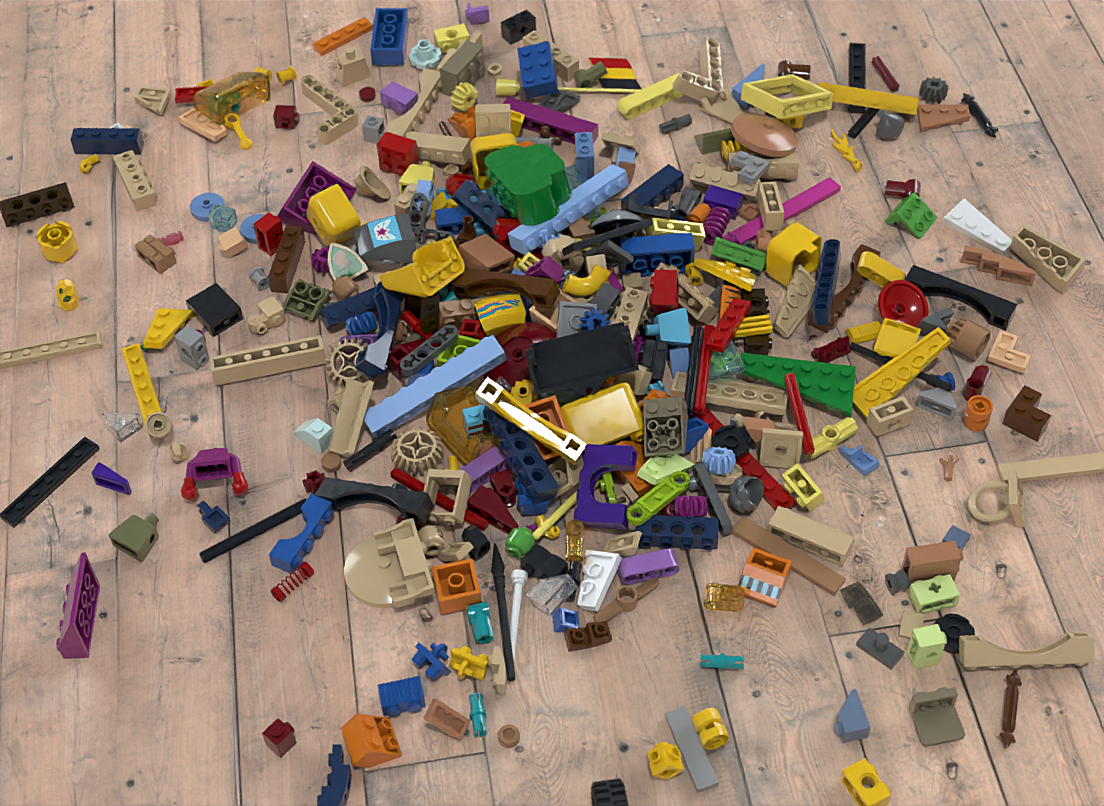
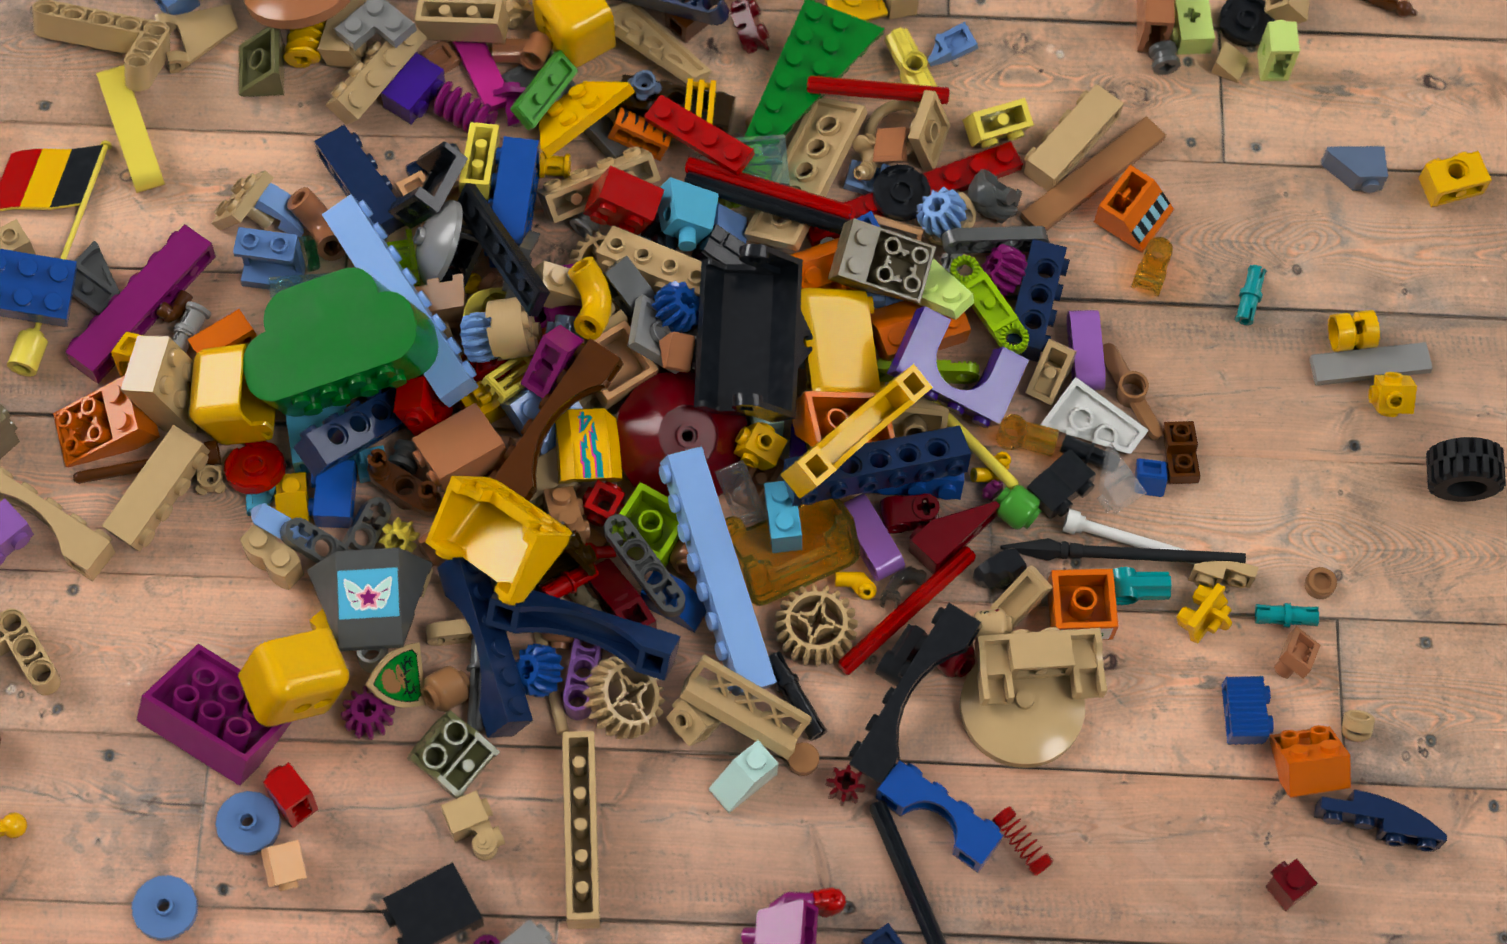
camera: 85 degrees left, 15 degrees up
clear light blue brick [208,204,238,232] -> none
light grey bush [249,267,270,290] -> none
reddish brown brick [268,225,306,294] -> none
tan piece [354,166,390,199] -> none
light grey brick [362,115,385,144] -> none
red piece [376,131,419,176] -> none
light yellow torso [399,161,435,194] -> none
blue hips [411,642,451,681] -> none
tan window [423,469,472,525] -> none
light yellow gear [450,82,478,111] -> none
olive piece [574,61,608,88] -> none
tan tile [616,483,639,508] -> none
tan tile [622,273,642,292] -> none
dark grey axle [659,114,692,133] -> none
dark grey piece [675,187,702,220] -> none
orange brick [687,203,711,224] -> none
clear smoke slope [840,581,883,626] -> none
dark grey tile [856,628,905,670] -> none
dark tan bracket [909,687,965,746] -> none
none -> sand blue plate [627,70,662,101]
none -> nougat slope [659,332,695,373]
none -> tan tile [1342,710,1375,742]

